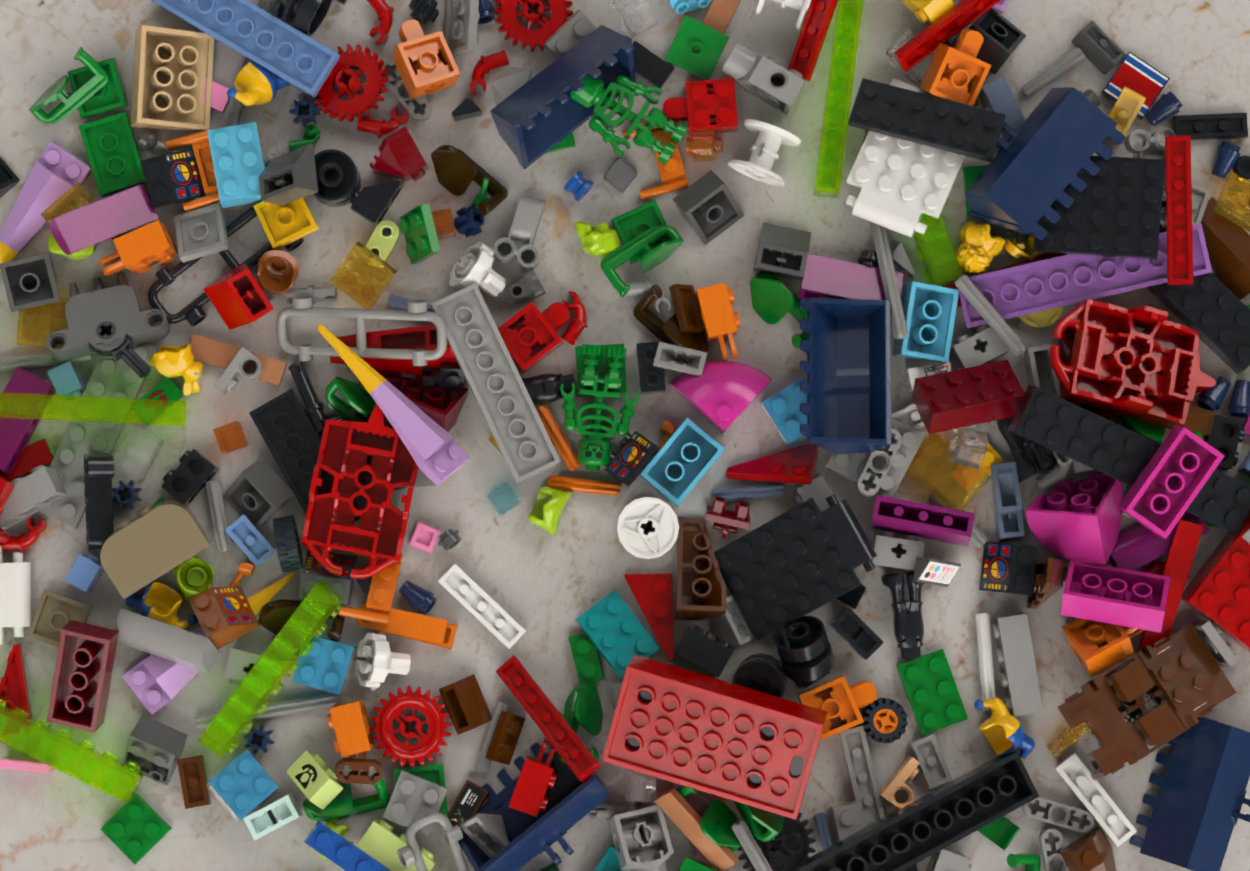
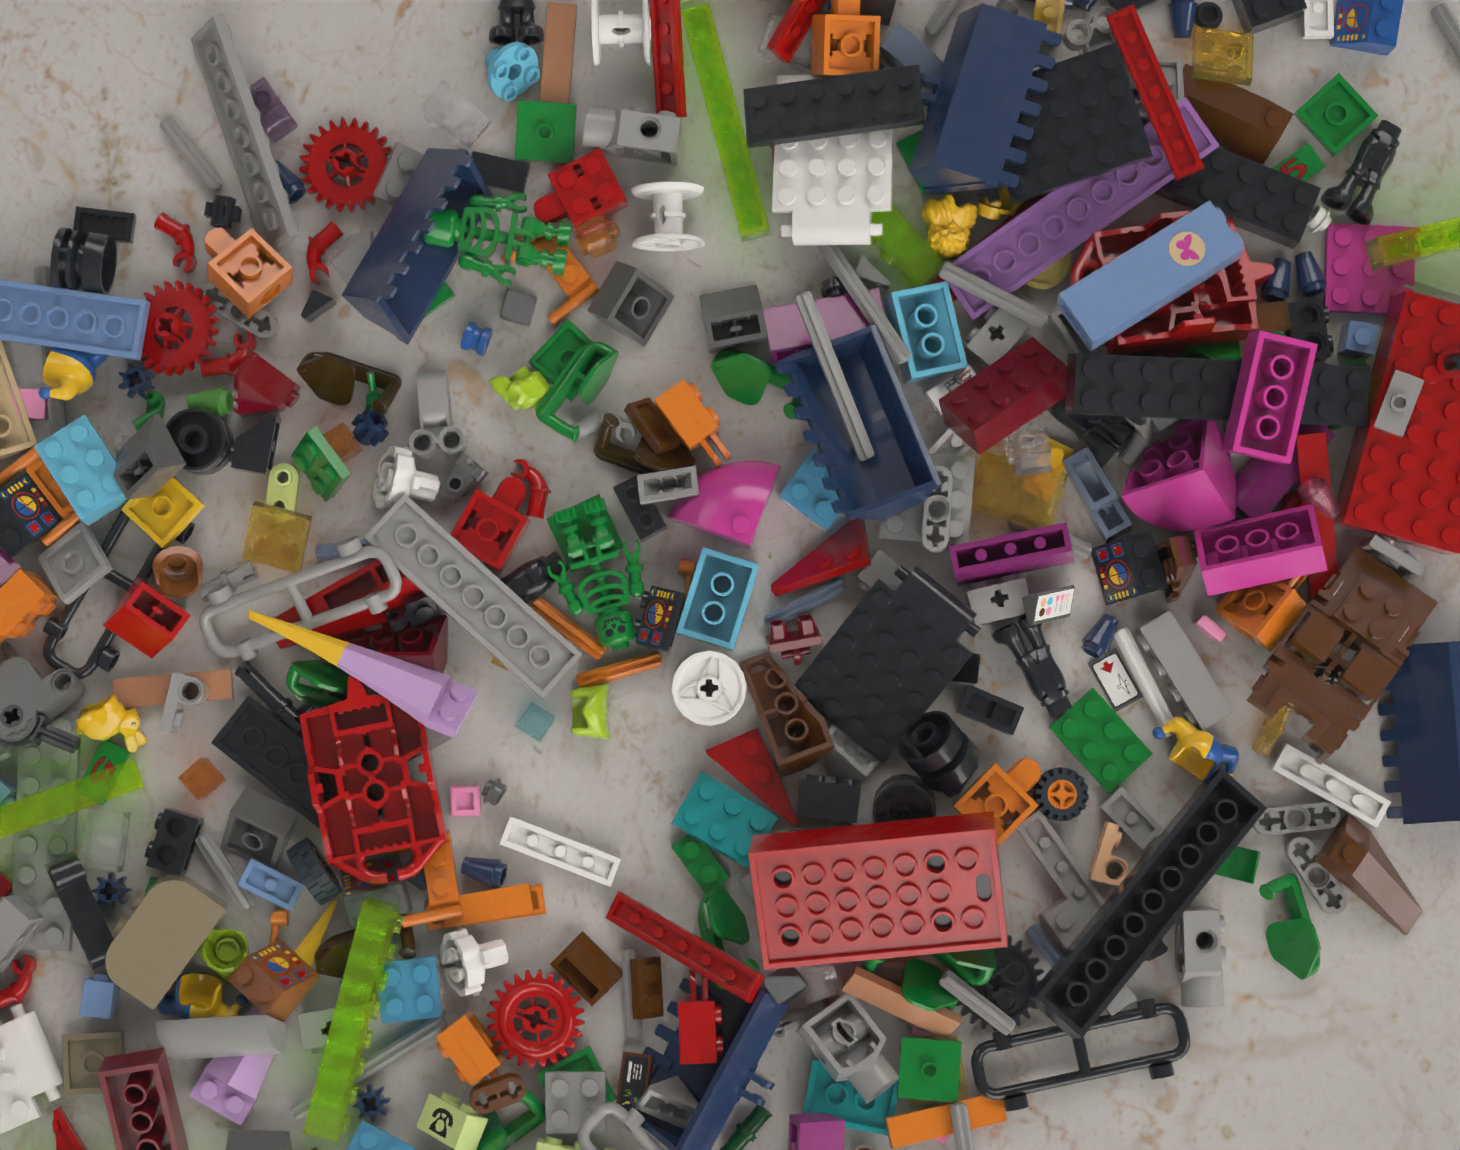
camera: 15 degrees left, 0 degrees up
none -> bright green cone [187,387,234,416]
none -> slope [762,967,809,1005]
none -> light grey axle [795,291,875,461]
none -> medium blue brick [1056,200,1244,352]
none -> dark blue cone [1081,613,1119,660]
none -> white sticker [1088,648,1143,712]
none -> bright pink tile [1193,615,1226,643]
none -> clear pink cone [1298,475,1342,519]

